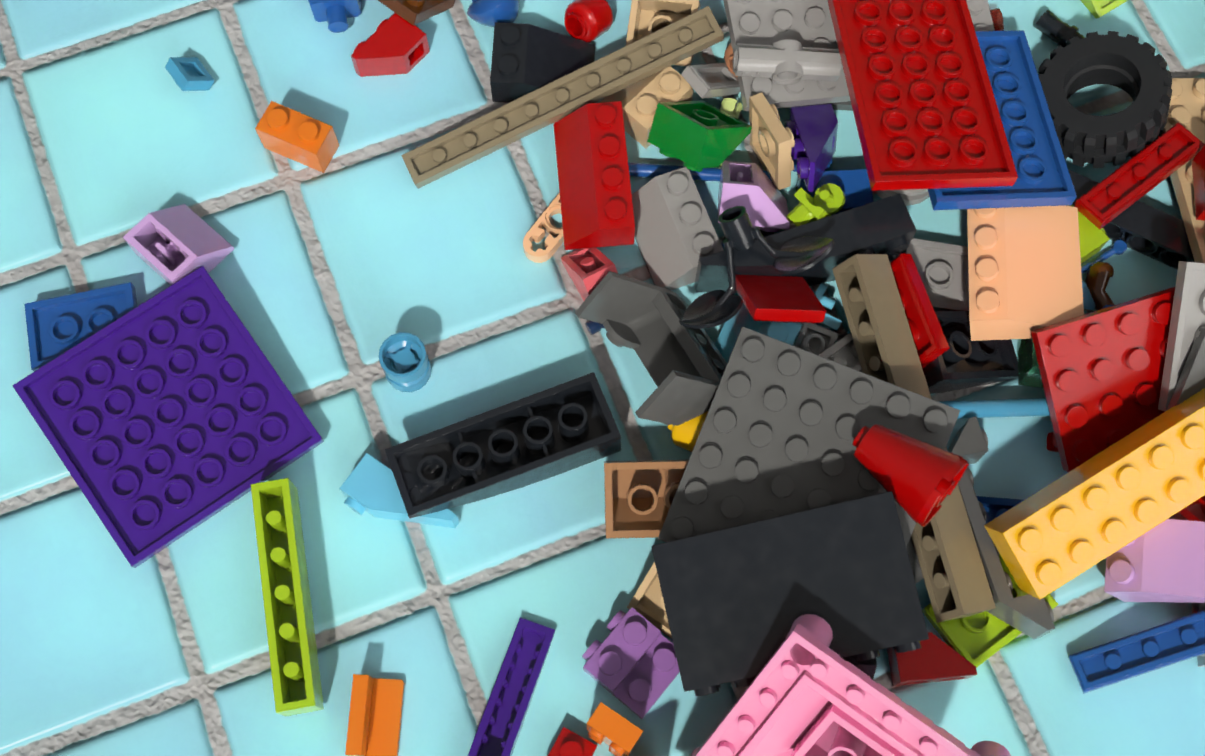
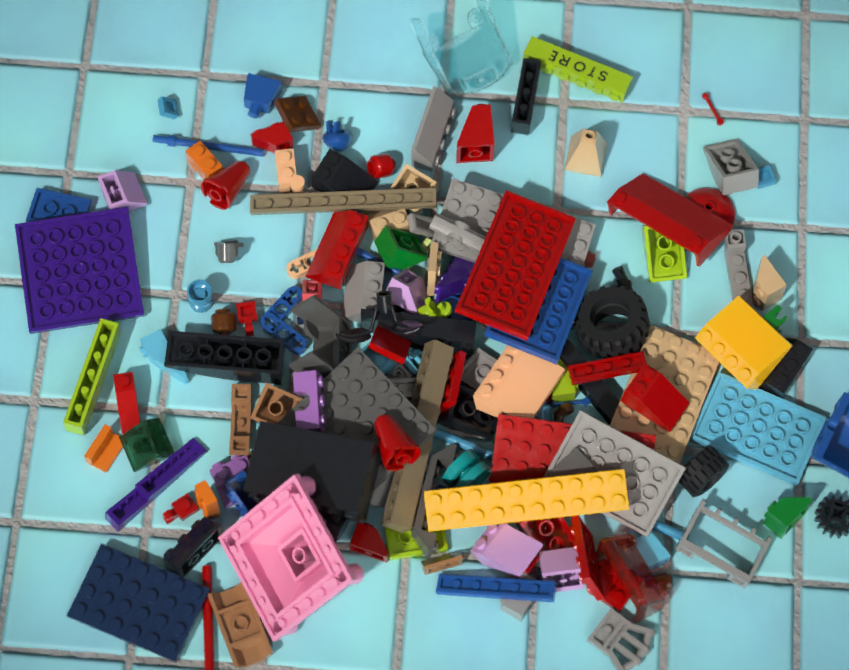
camera: 25 degrees right, 5 degrees down
none -> red slope [113,372,142,437]
none -> clear green slope [119,418,175,472]
none -> blue bar [153,135,264,157]
none -> red cone [201,161,251,210]
none -> reddish brown head [211,309,237,335]
none -> dark grey piece [214,240,244,263]
none -> blue bracket [224,469,259,516]
none -> medium nougat slope [229,384,251,455]
none -> red plate [236,301,258,337]
none -> blue beam [260,286,307,355]
none -> light nougat hinge [275,149,305,194]
none -> medium lavender arch [293,370,327,432]
none -> medium nougat slope [421,551,463,575]
none -> teal wheel [442,449,492,488]

